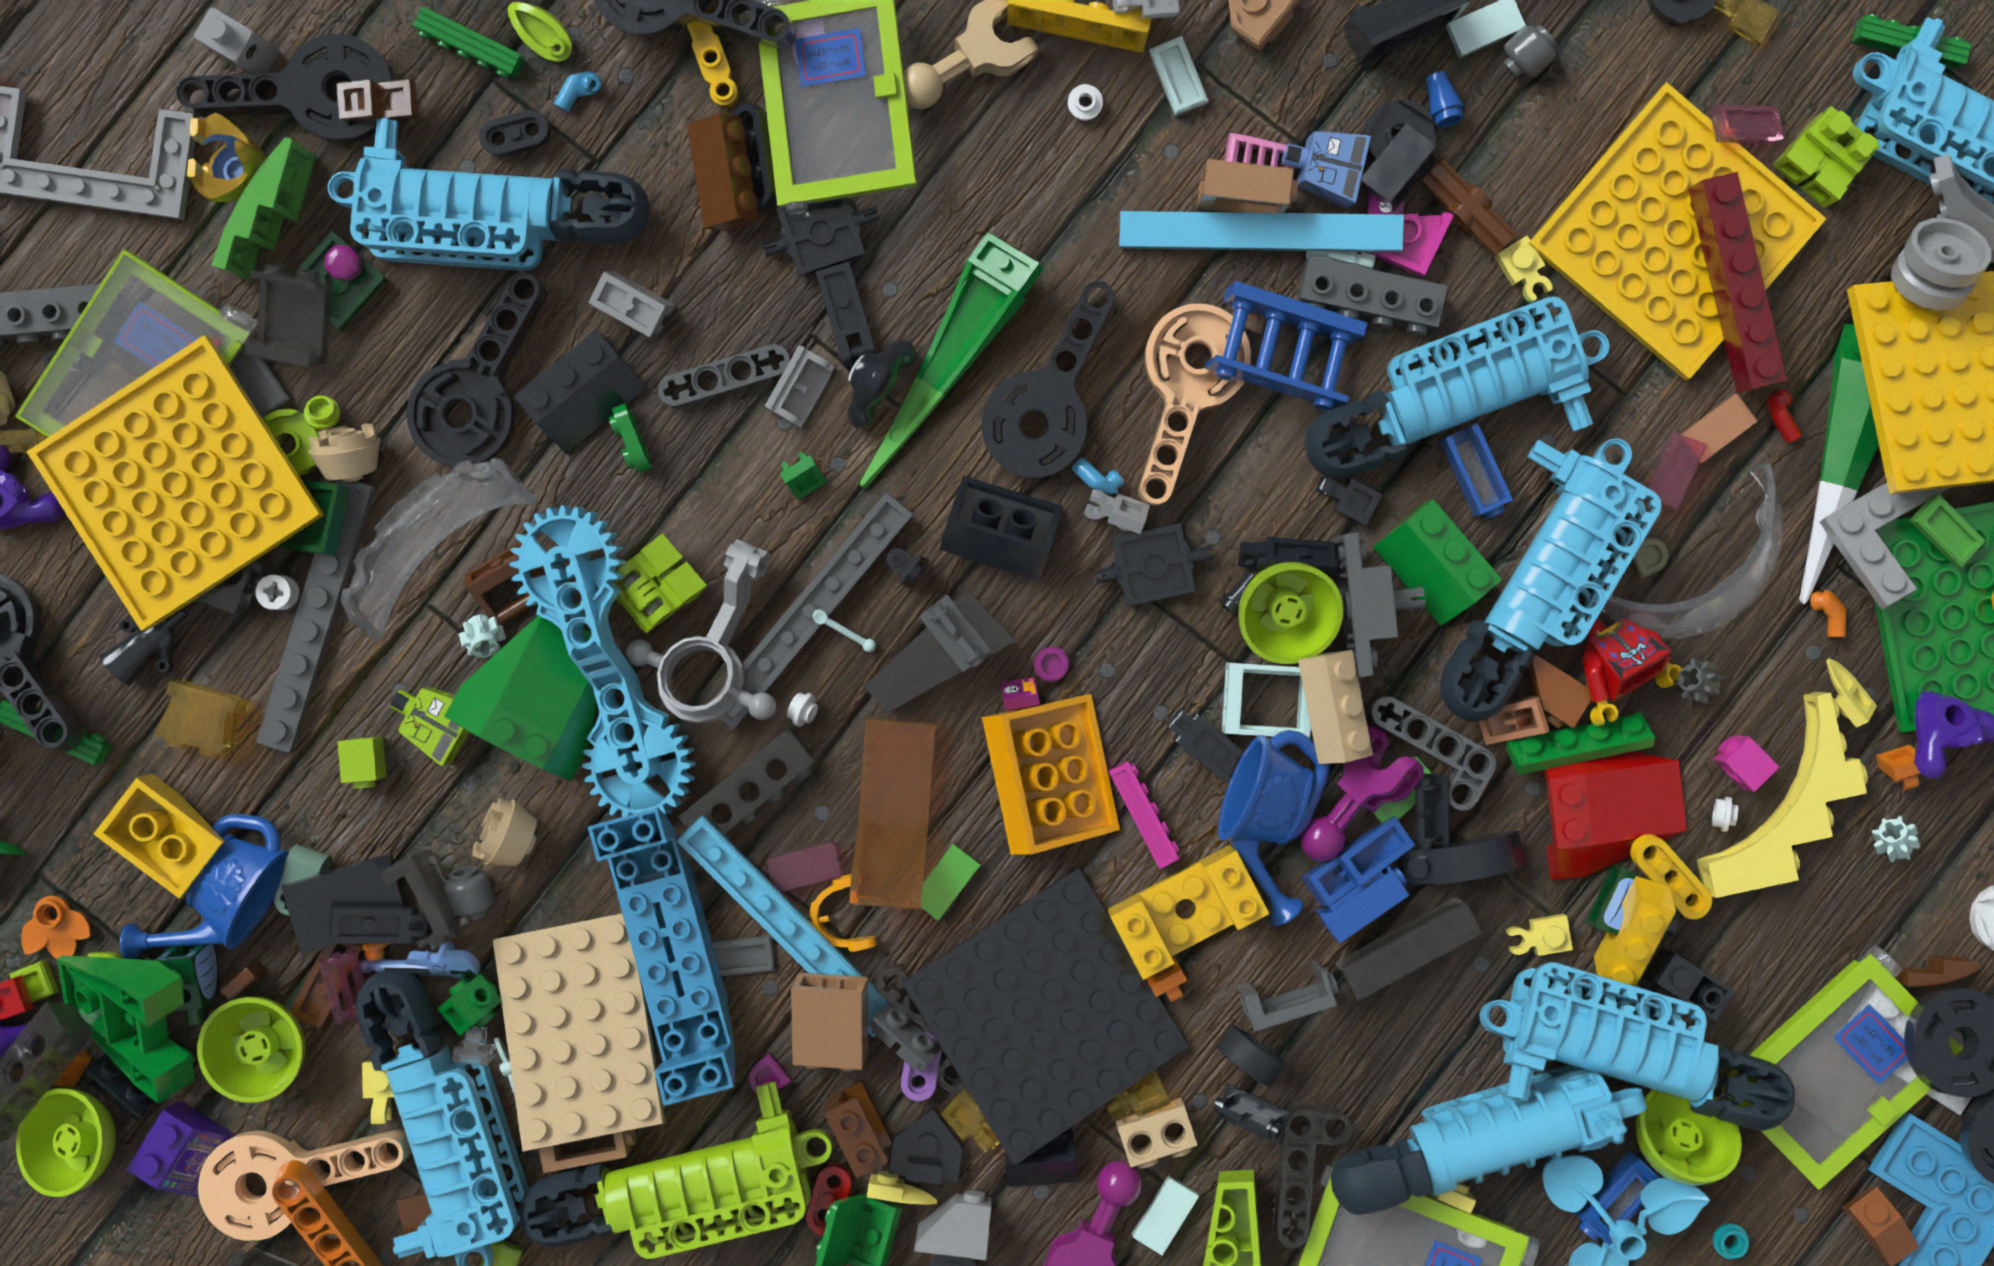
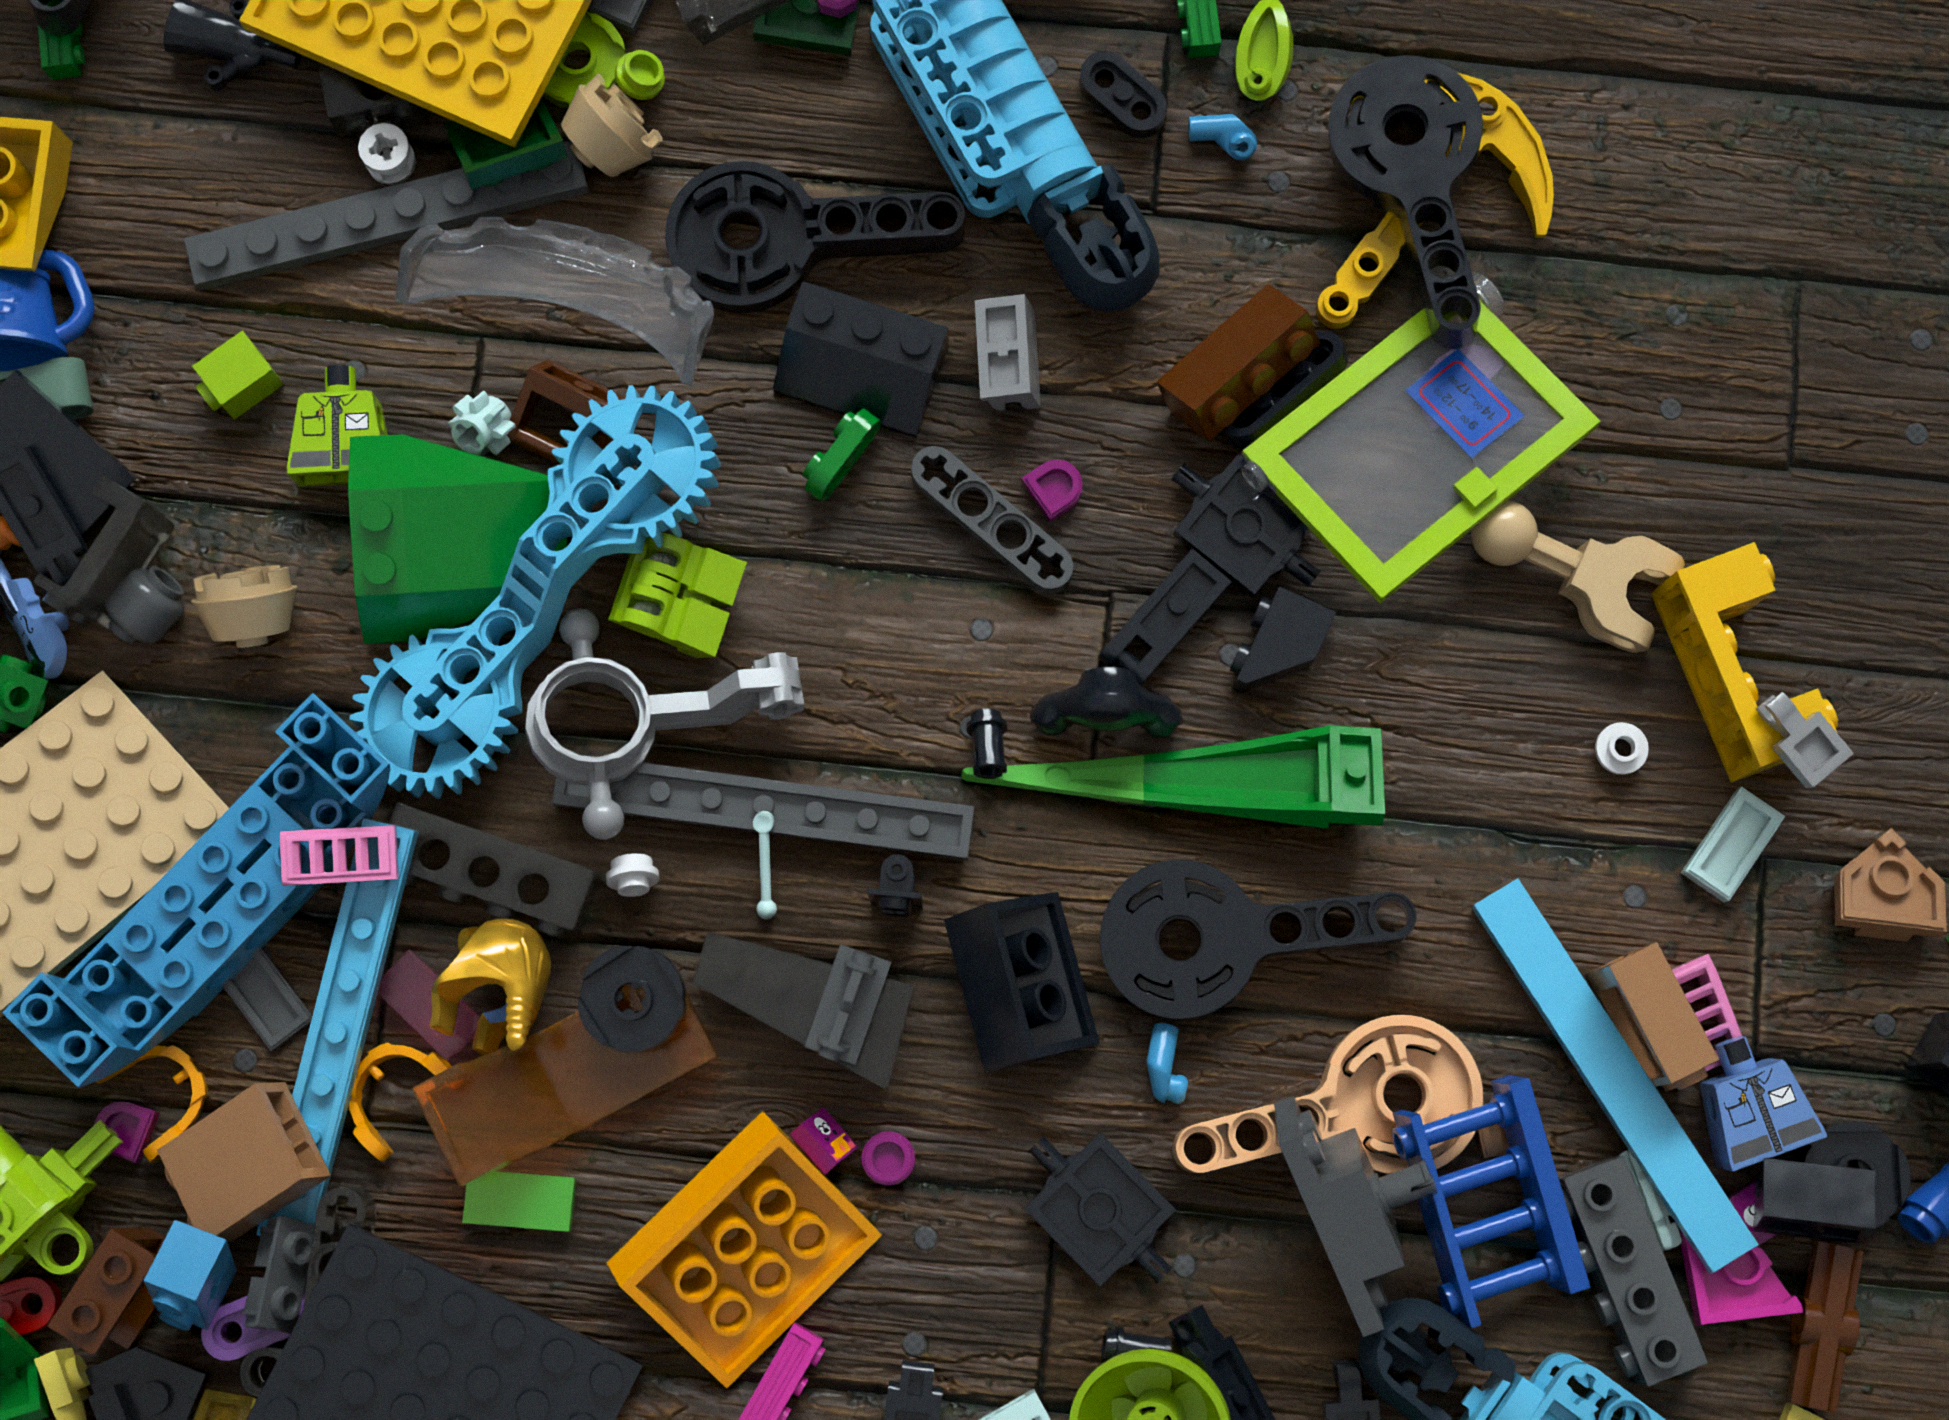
camera: 60 degrees right, 10 degrees down
clear yellow hips [154,680,250,758] -> none
light grey hinge [765,345,835,429] -> none
green tile [780,452,827,500] -> none
light grey plate [1084,489,1150,534] -> none
none -> light orange piece [96,1045,209,1163]
none -> dark azure brick [144,1220,237,1331]
none -> bright pink slope [280,825,399,886]
none -> pearl gold piece [430,919,551,1058]
none -> black plate [578,946,688,1052]
none -> black pin [966,708,1007,779]
none -> magenta tile [1021,460,1083,523]
none -> black slope [1229,586,1336,693]
none -> dark grey brick [1274,1096,1438,1337]

